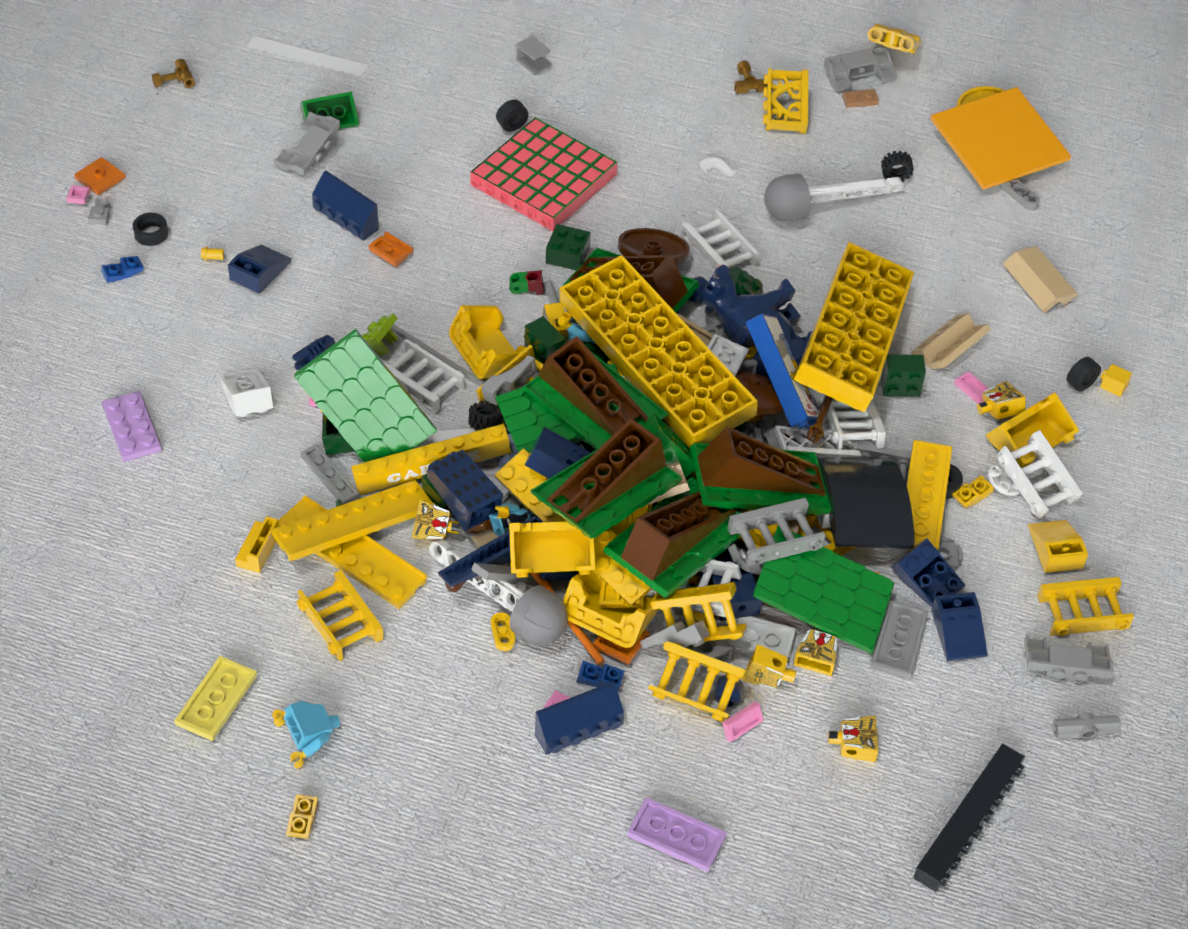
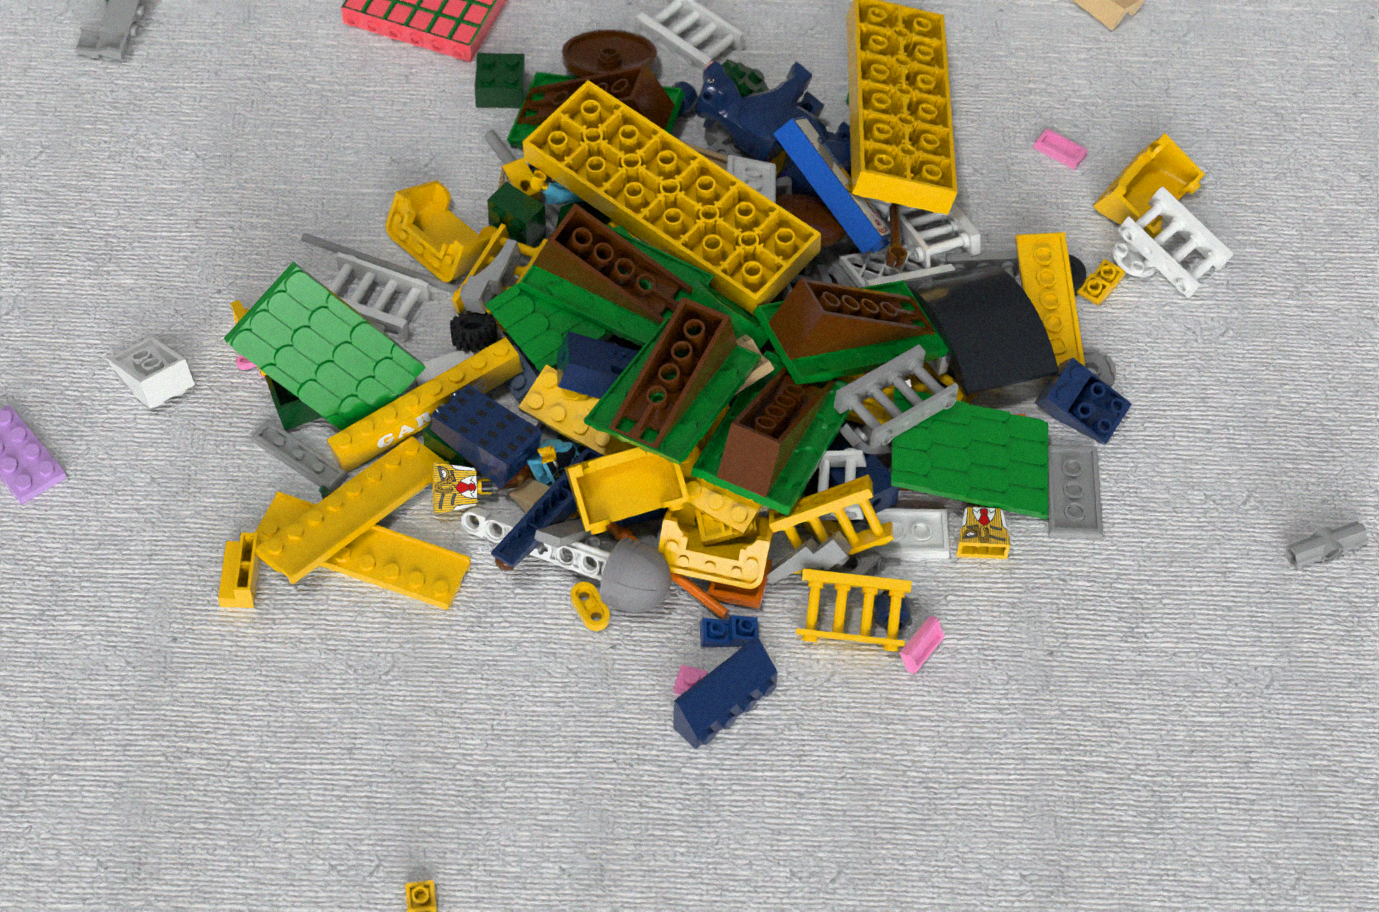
camera: 15 degrees left, 5 degrees up
light yellow plate [174,656,257,741] -> none
yellow pin [201,246,224,261] -> none
dark blue slope [228,244,292,294] -> none
medium azure torso [272,700,340,769] -> none
dark blue hinge [292,335,335,370] -> none
yellow fence [296,570,383,661] -> none
dark blue slope [312,170,379,241] -> none
lime plate [362,313,398,356] -> none
orange plate [369,231,413,267] -> none
leg [509,270,544,295] -> none
lavender plate [627,797,727,872] -> none
yellow torso [743,644,796,689] -> none
torso [828,716,878,762] -> none
dark green brick [880,354,926,397] -> none
tan slope [911,313,991,369] -> none
black brick [913,743,1025,892] -> none
dark blue slope [931,592,988,661] -> none
yellow torso [977,381,1026,419] -> none
light grey bracket [1024,635,1113,681] -> none
yellow slope [1027,520,1088,573] -> none
yellow fence [1037,577,1134,636] -> none
black tyre [1066,357,1101,392] -> none
yellow brick [1100,364,1133,397] -> none

